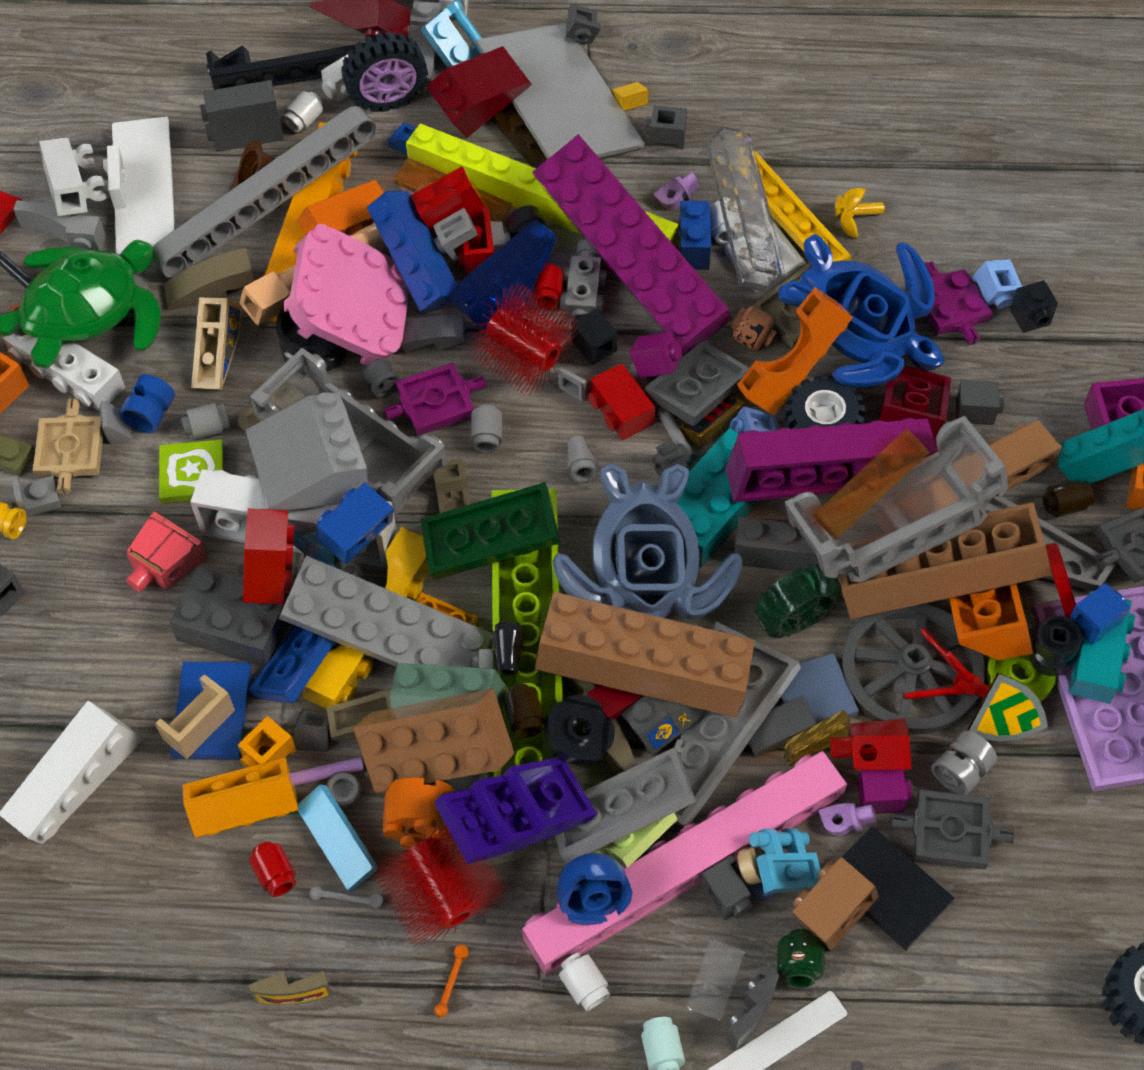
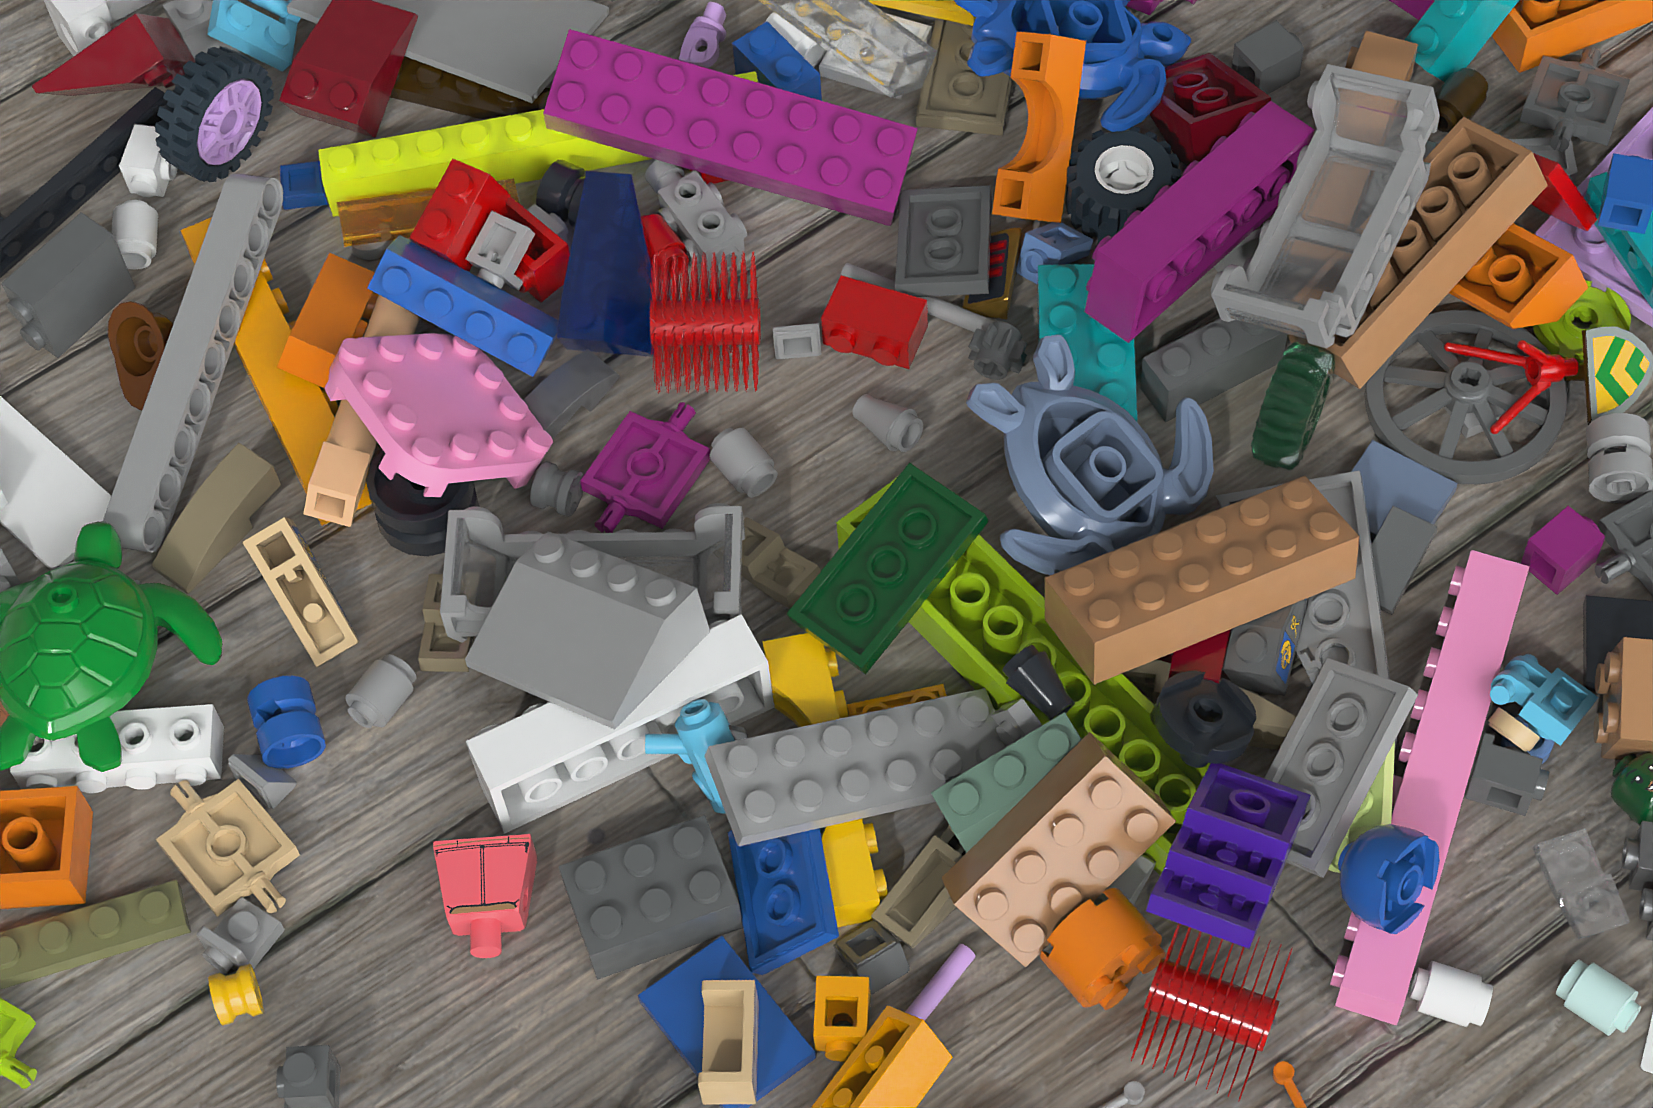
camera: 35 degrees left, 0 degrees up
lime tile [159,439,224,504] -> none
red brick [243,508,294,604] -> none
medium azure tile [298,784,379,891] -> none
blue brick [317,482,394,565] -> none
light grey tile [326,772,362,809] -> none
dark brown brick [503,684,545,739] -> none
black brick [571,309,617,365] -> none
magenta brick [629,331,682,378] -> none
nougat head [730,306,777,351] -> none
clear yellow tile [784,710,850,766] -> none
clear orange tile [812,429,930,540] -> none
lavender piece [818,803,877,836] -> none
red torso [830,718,911,770] -> none
black wheel [1029,616,1083,676] -> none

